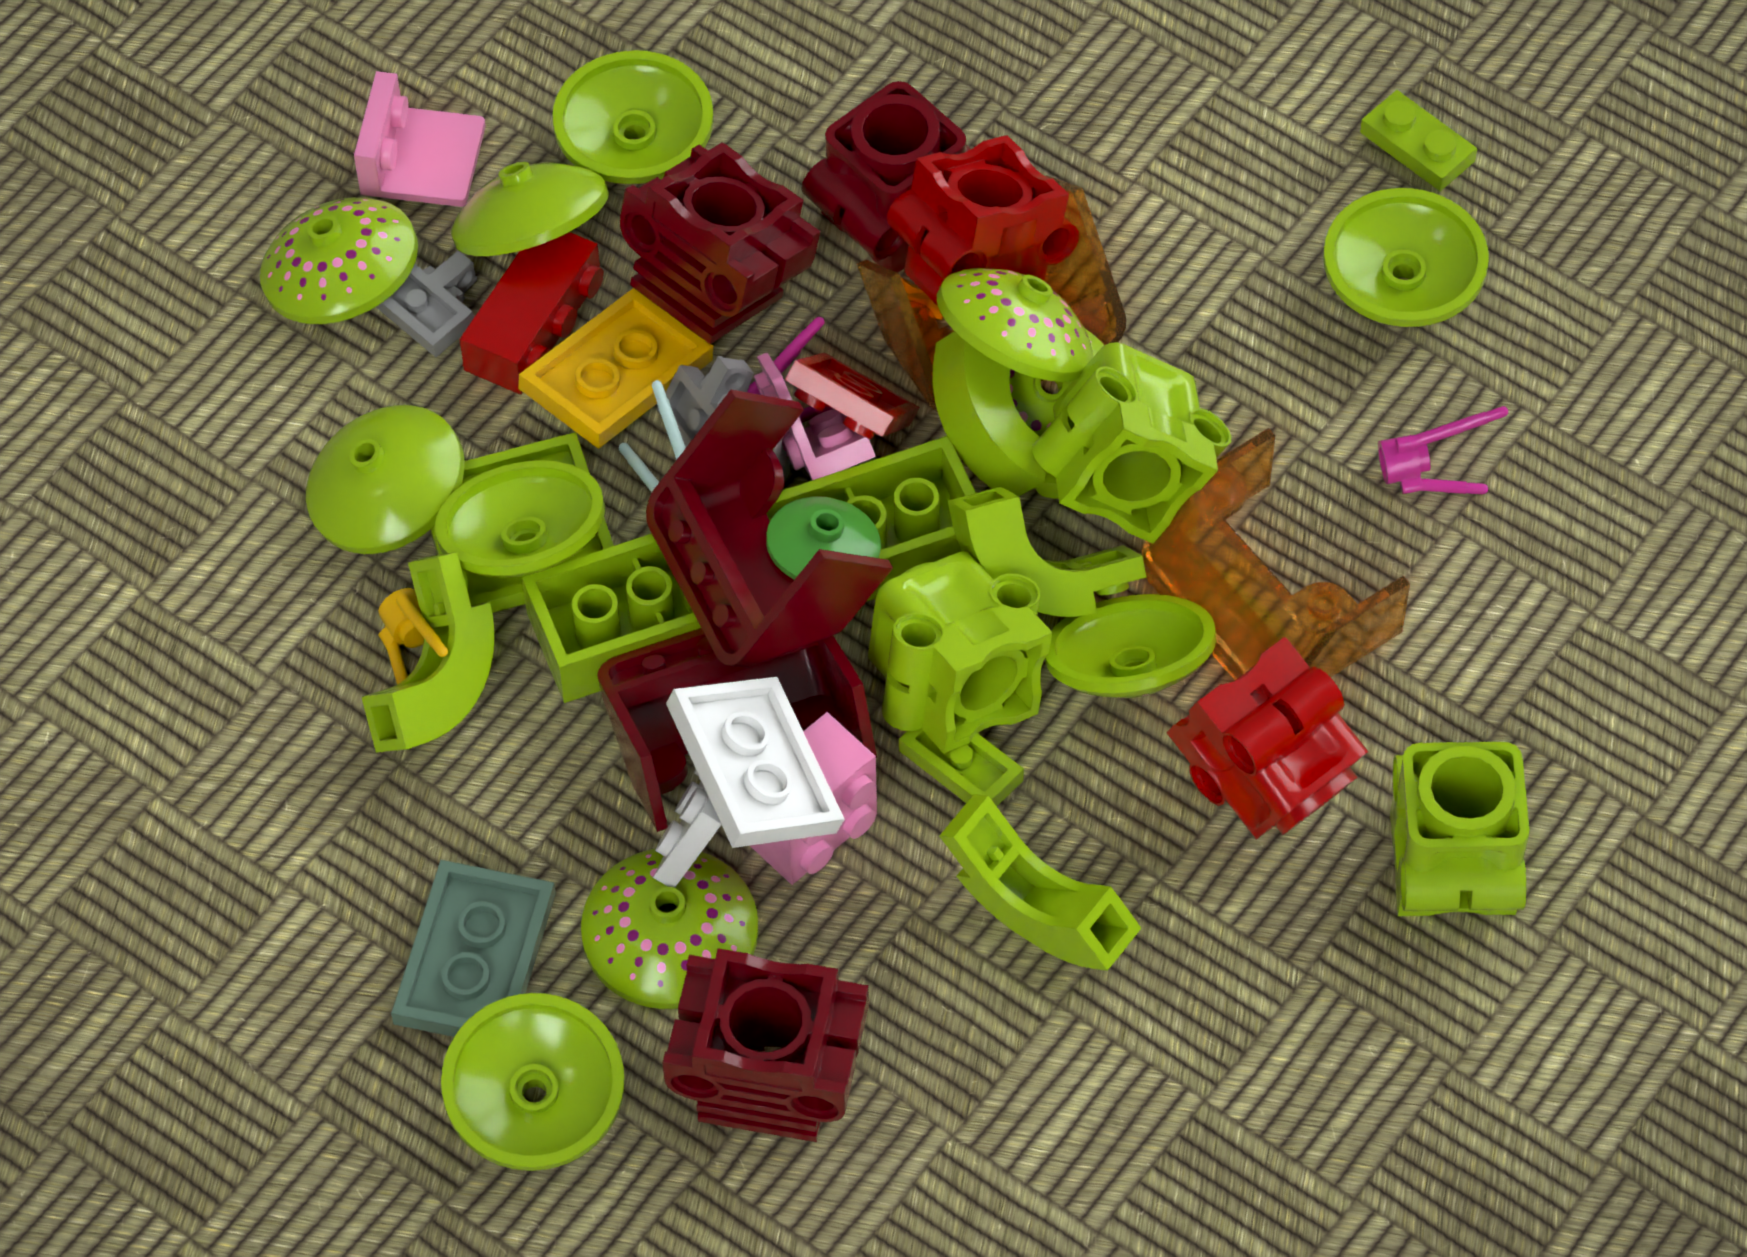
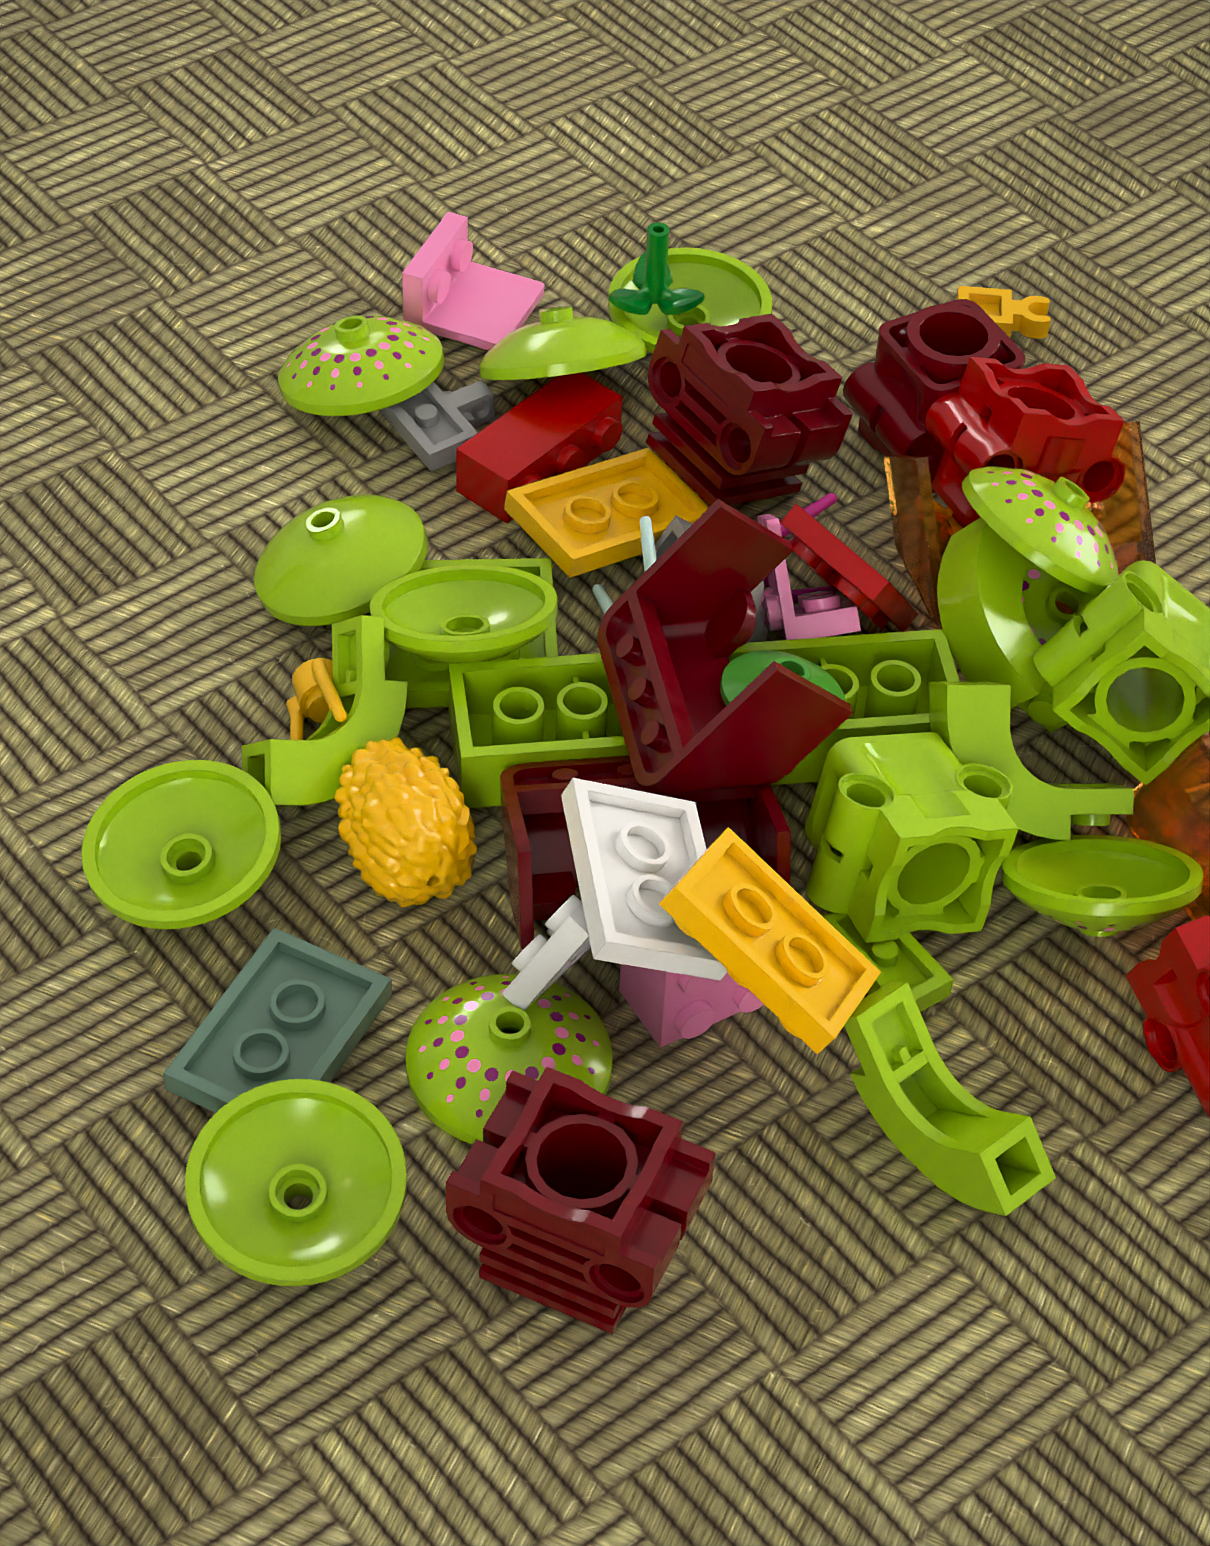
camera: 10 degrees right, 10 degrees down
none -> lime dish [82,760,281,929]
none -> yellow piece [334,737,477,907]
none -> green plant [608,222,705,316]
none -> yellow plate [659,827,881,1055]
none -> yellow plate [956,286,1051,339]

